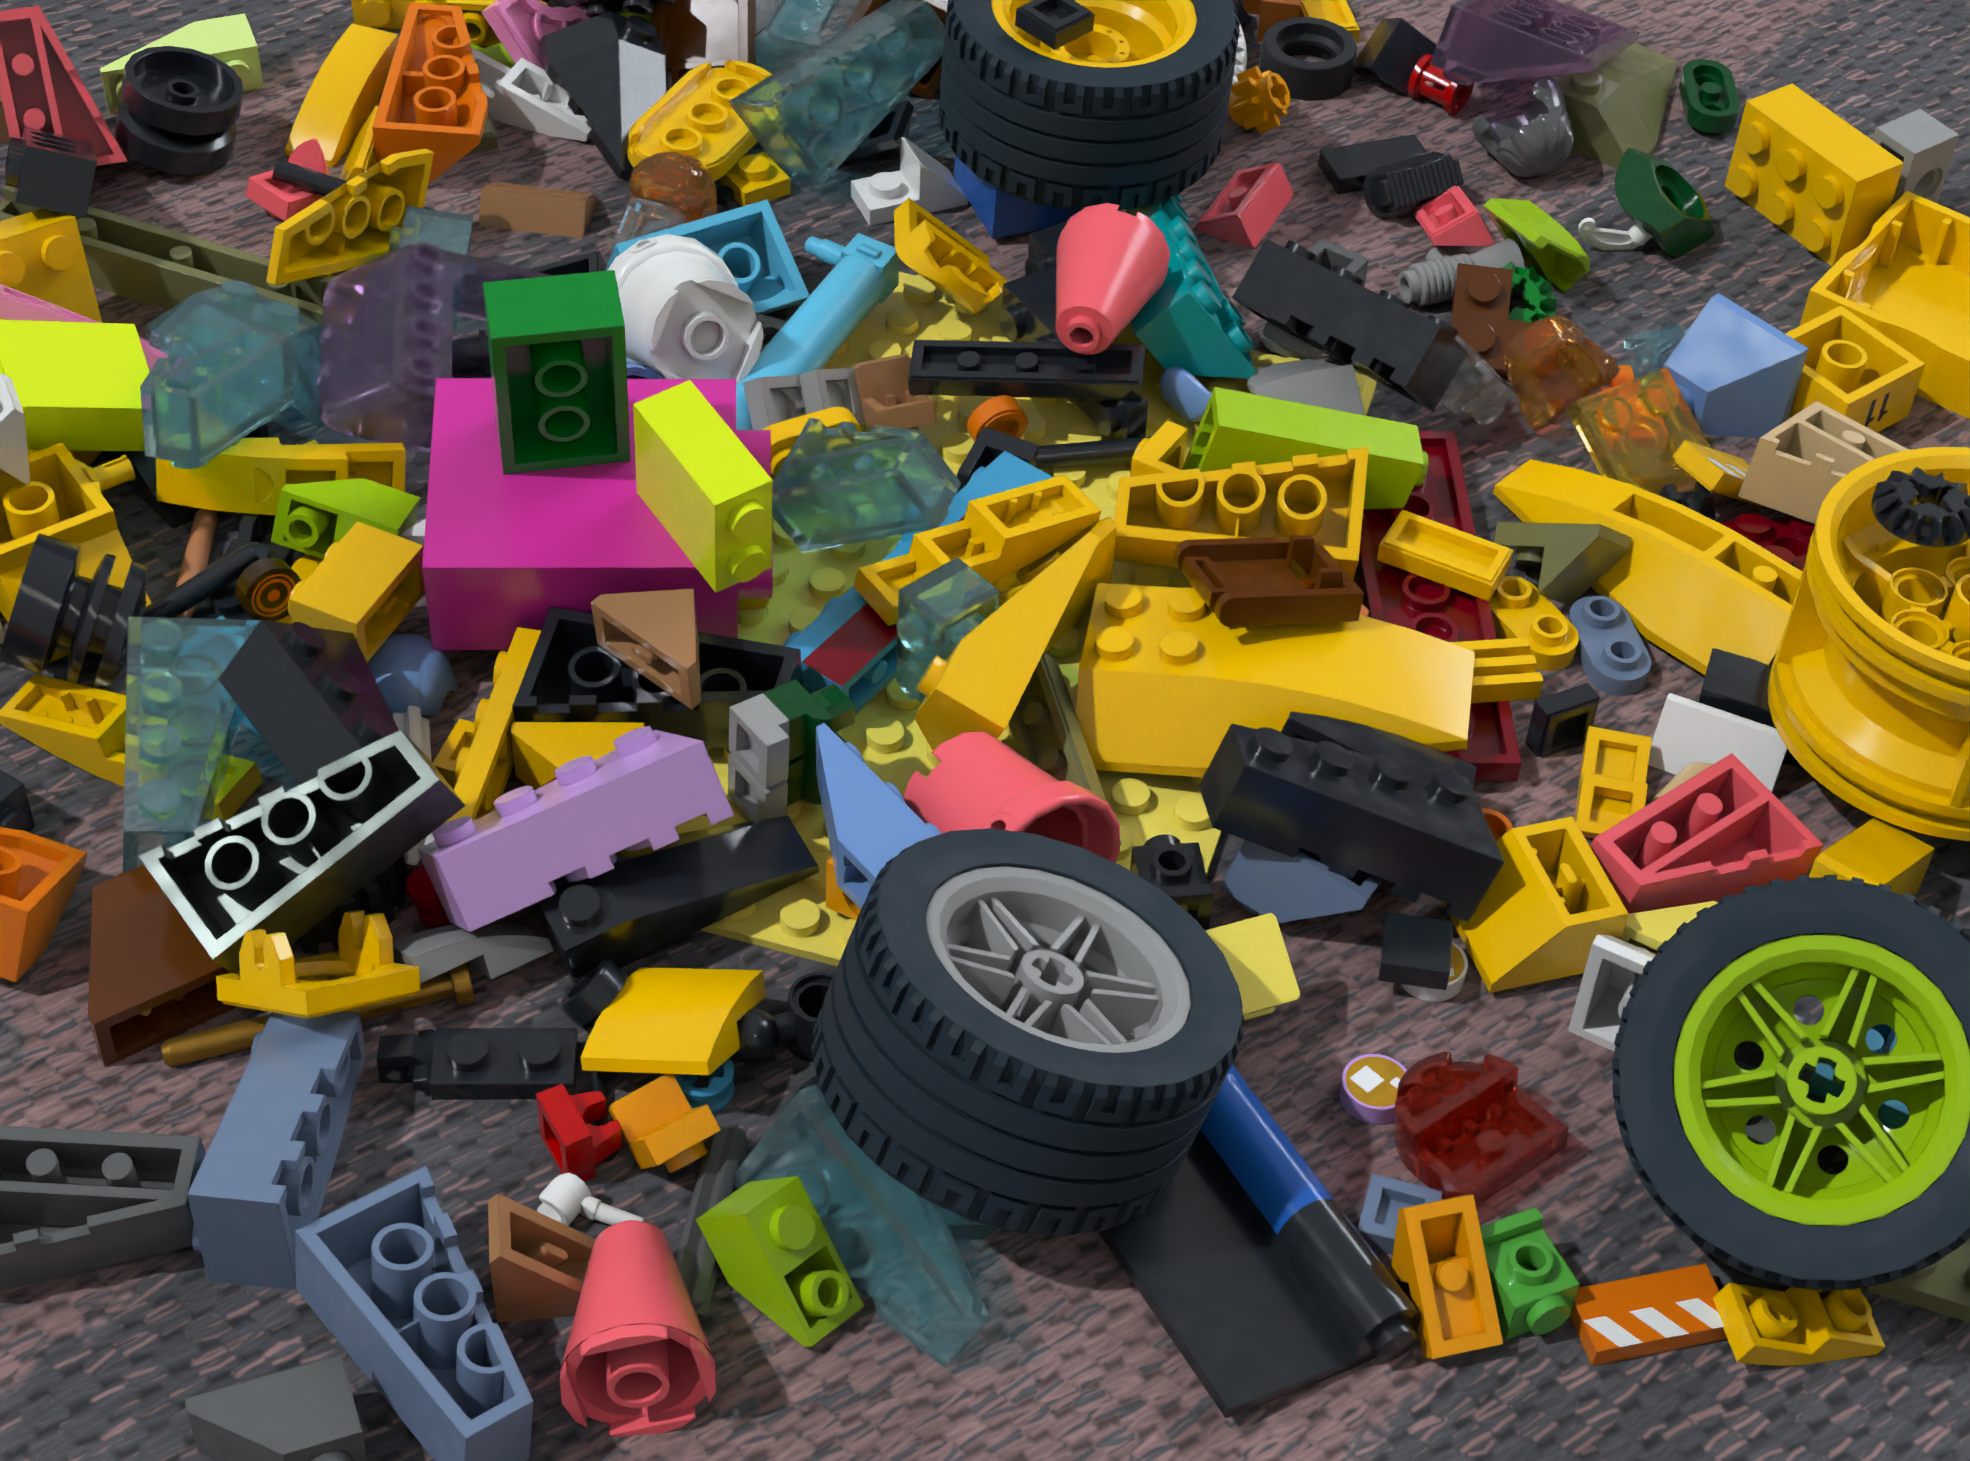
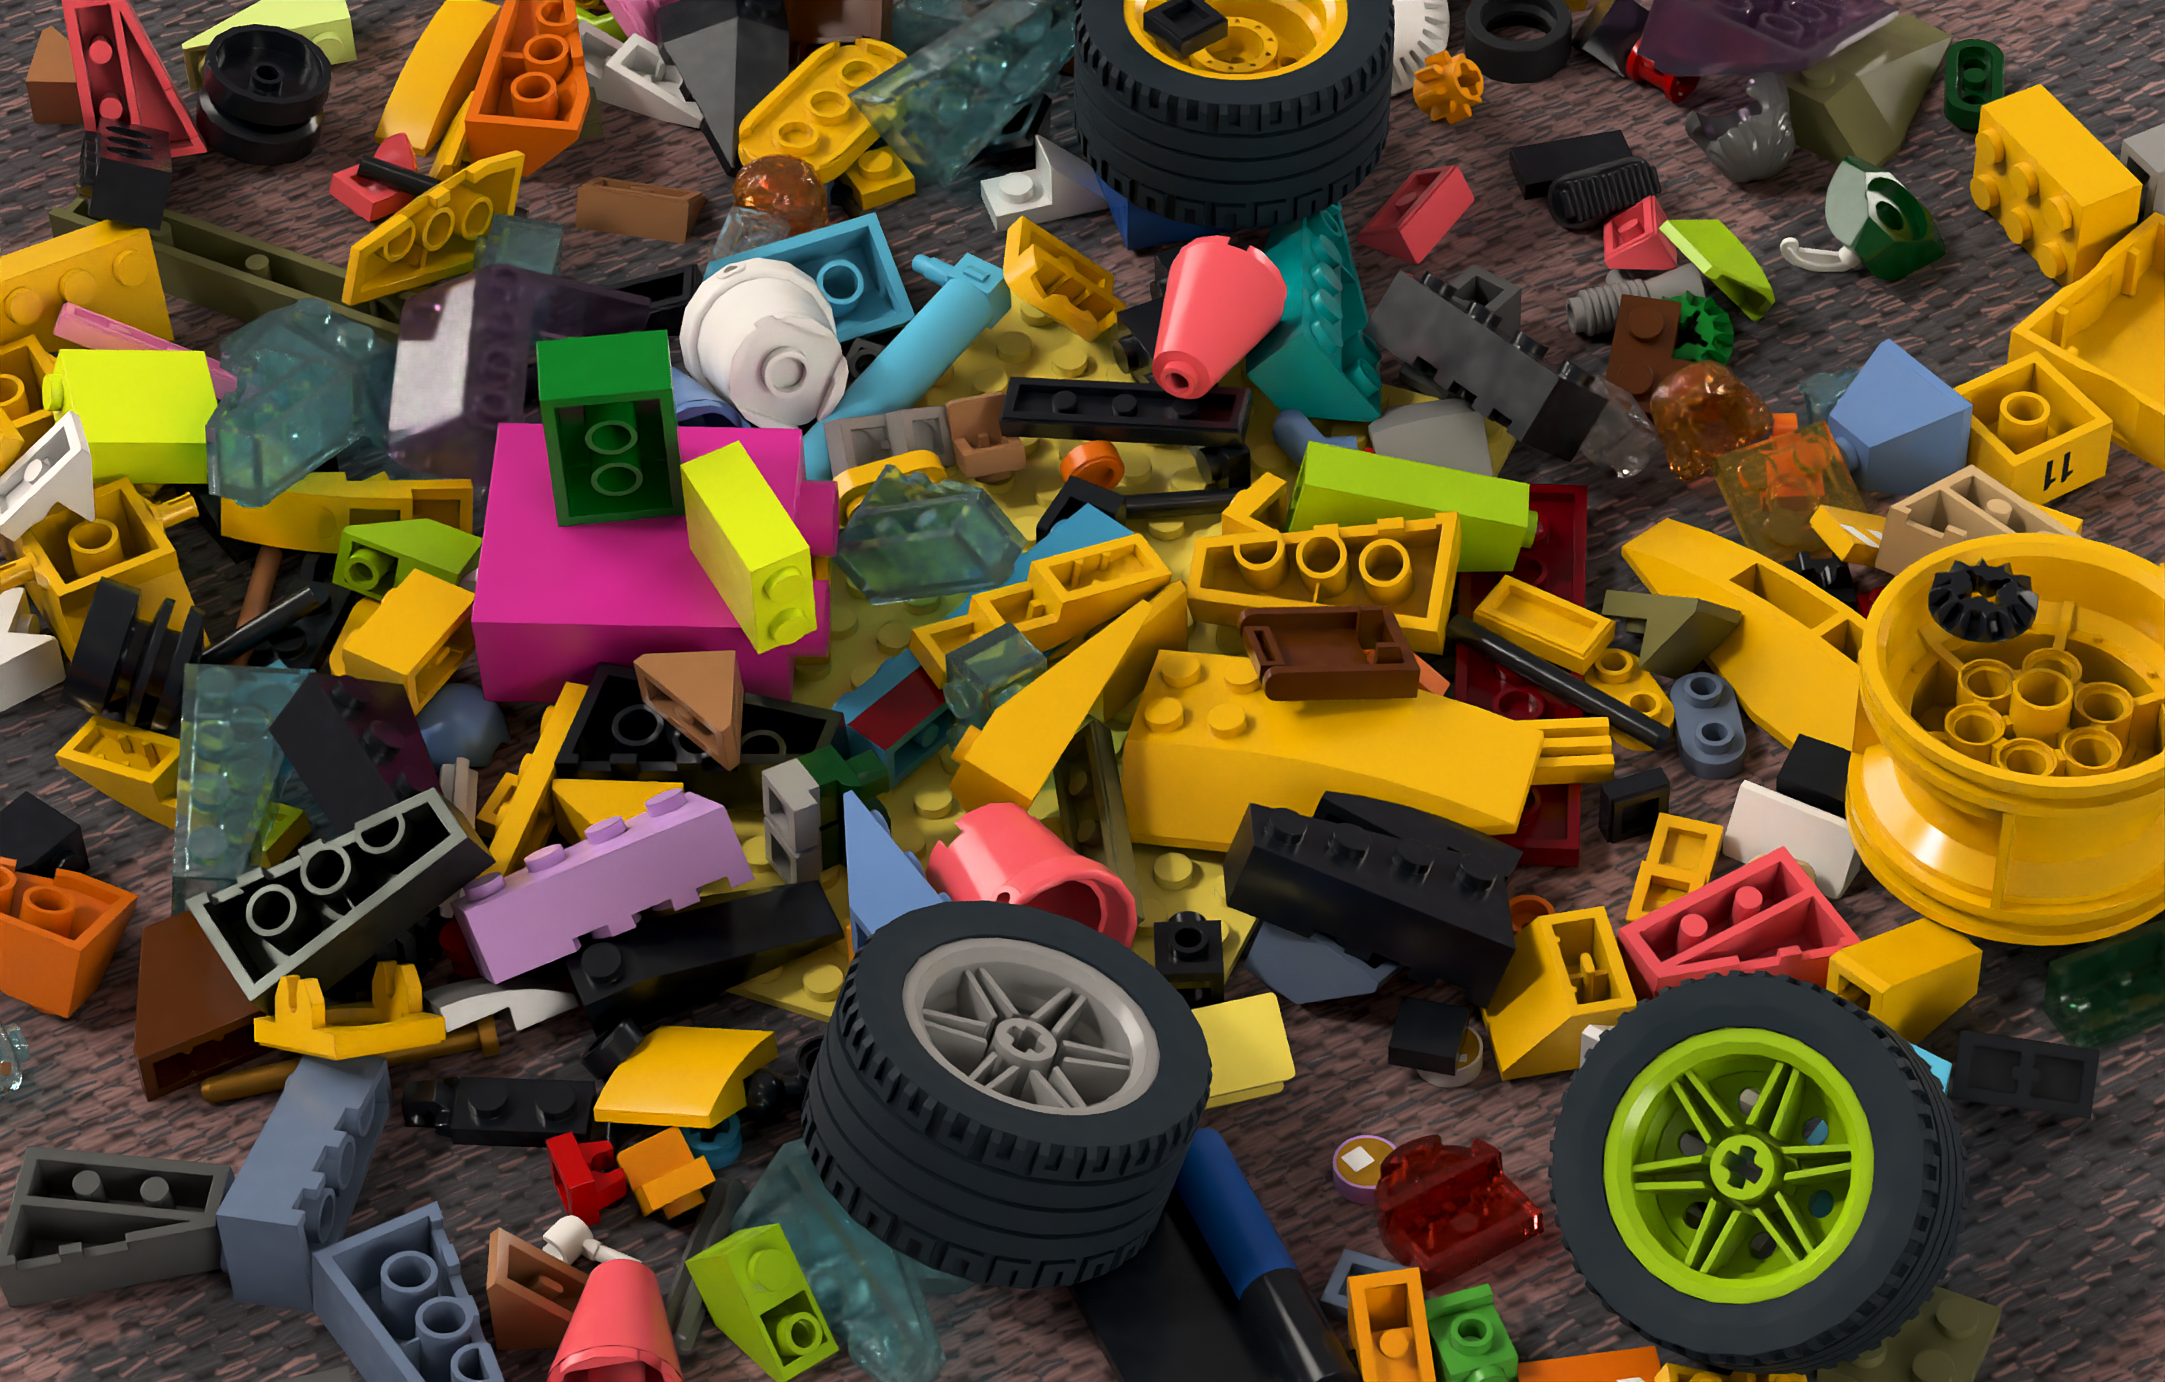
camera: 10 degrees right, 0 degrees up
dark brown tile [235,558,301,622] -> none
none -> black bar [1447,614,1670,751]

